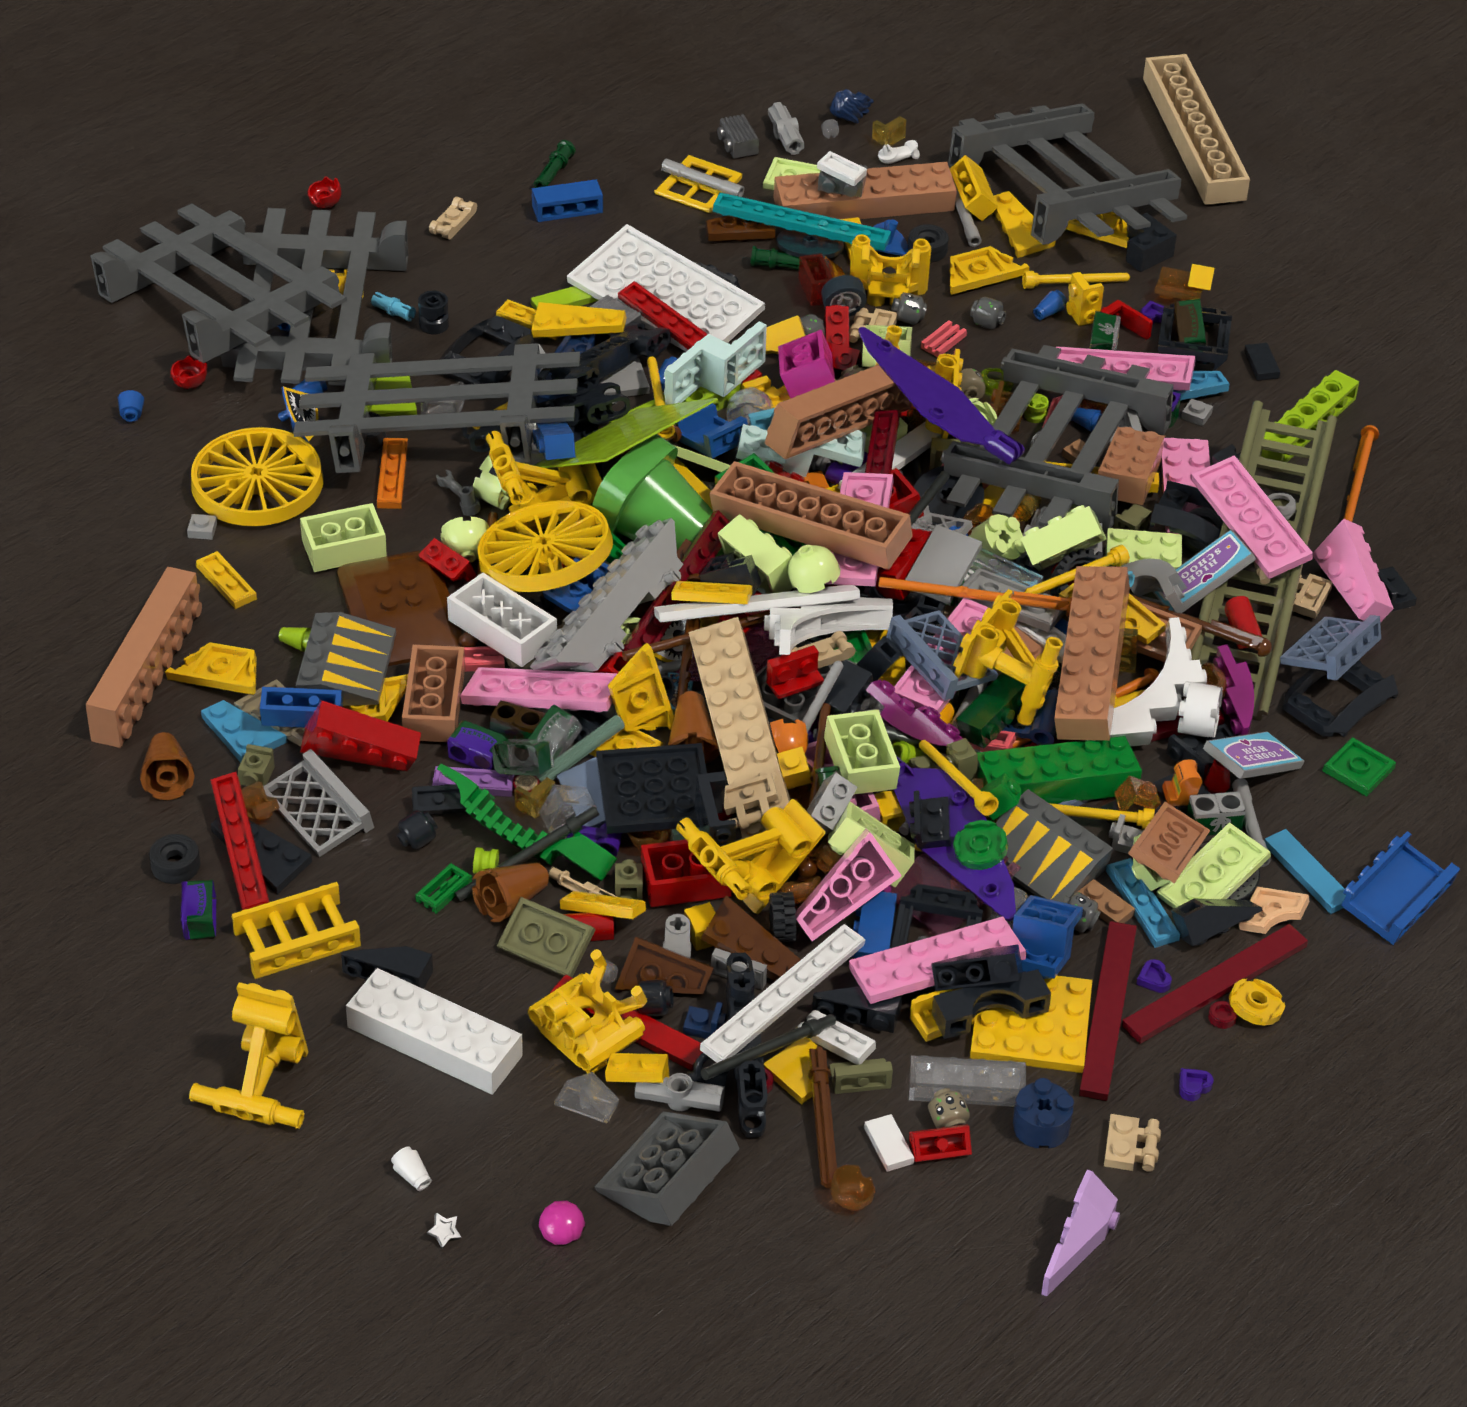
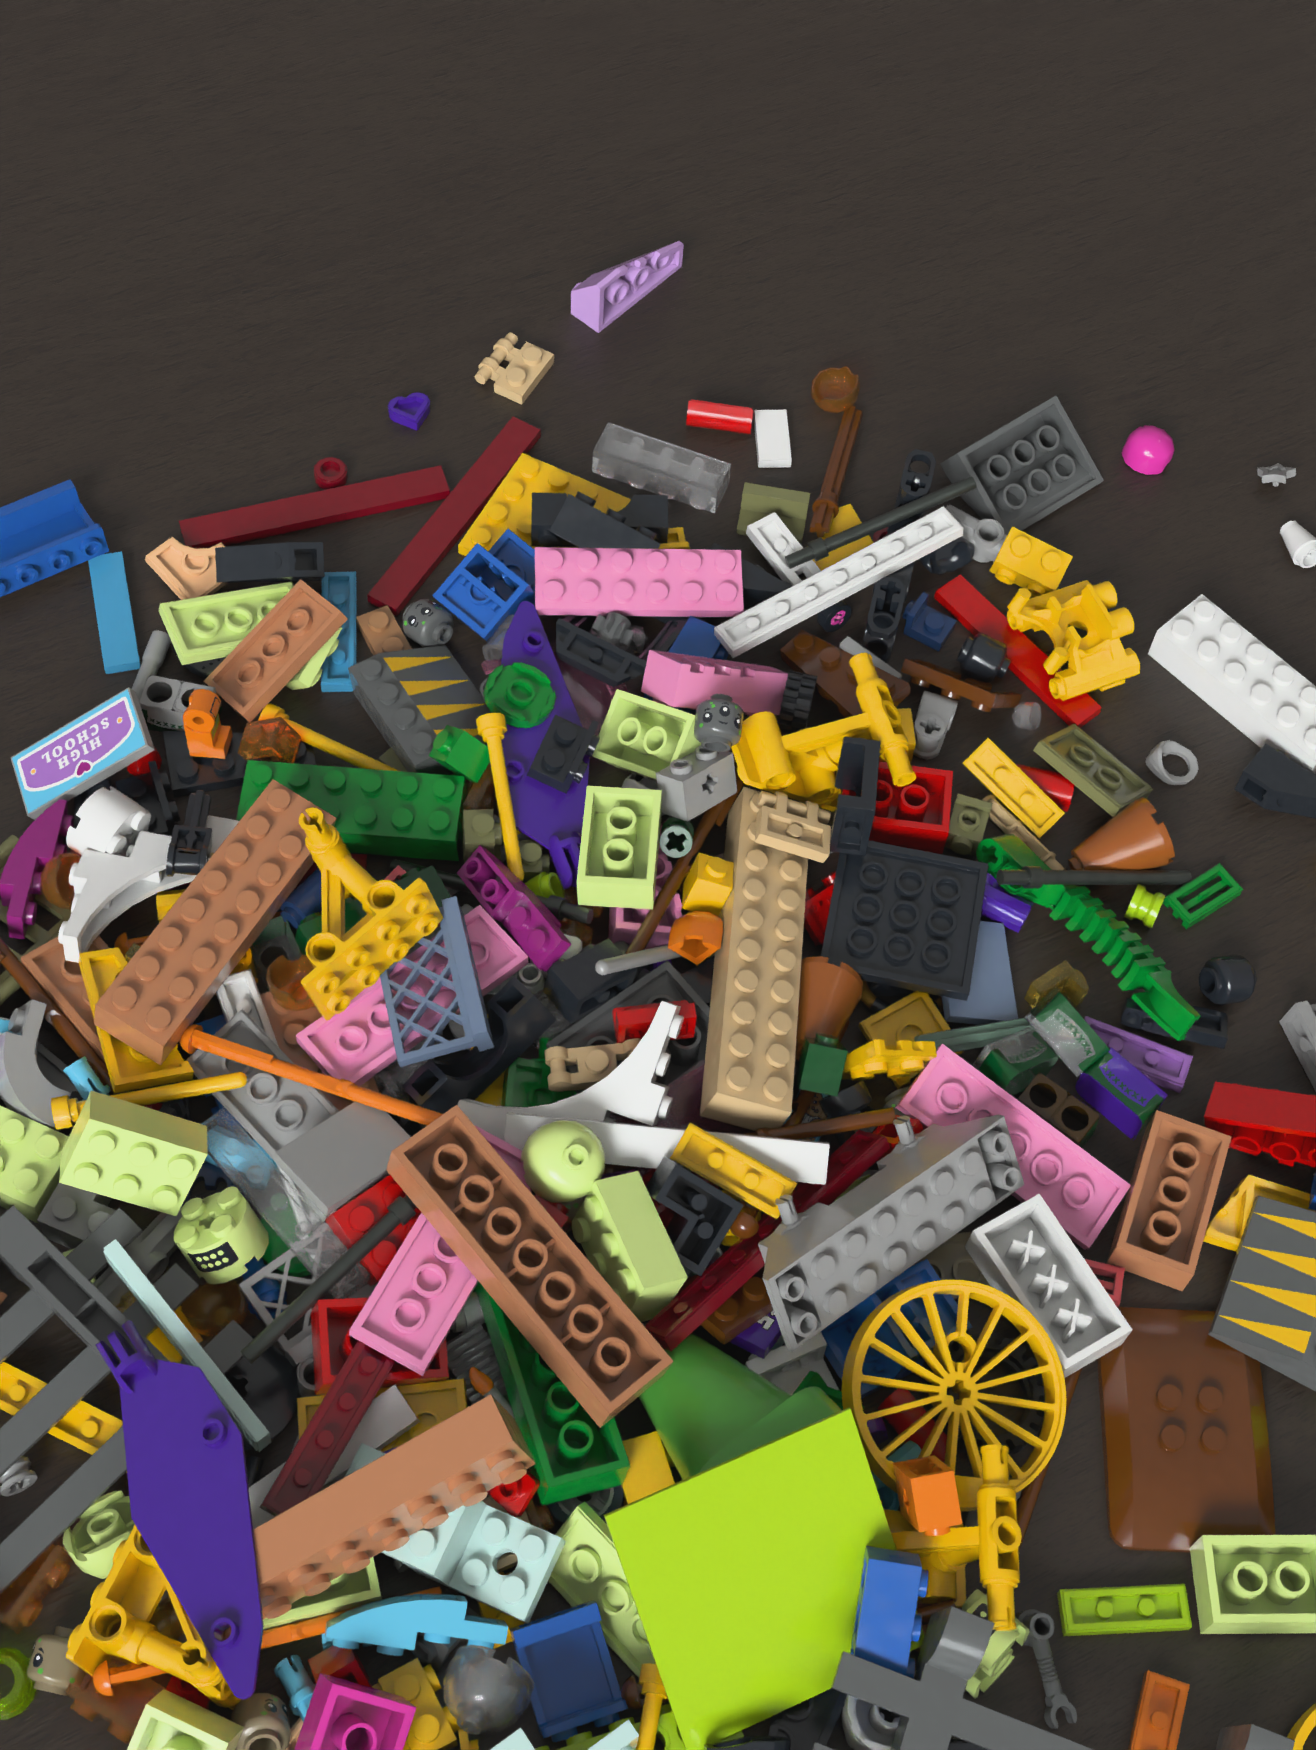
camera: 165 degrees left, 15 degrees up
red bracket [419,538,476,582] -> none
yellowish green cylinder [441,517,489,563] -> none
clear slope [539,784,597,833] -> none
clear slope [555,1072,619,1123] -> none
dark tan head [928,1088,970,1128] -> none
dark blue brick [1013,1078,1074,1148] -> none
light grey bracket [1109,814,1144,854] -> none
dark purple tile [1136,959,1172,993] -> none
yellow tile [1229,978,1285,1026] -> none
none -> light aqua tile [103,1239,271,1452]
none -> black connector [166,790,212,877]
none -> clear orange hair [266,955,316,1011]
none -> dark grey gear [590,612,635,651]
none -> dark grey head [694,694,744,752]
none -> dark green brick [794,1033,848,1097]
none -> orange brick [893,1455,962,1536]
none -> lime tile [1057,1584,1192,1636]
none -> light grey piece [1145,740,1199,785]

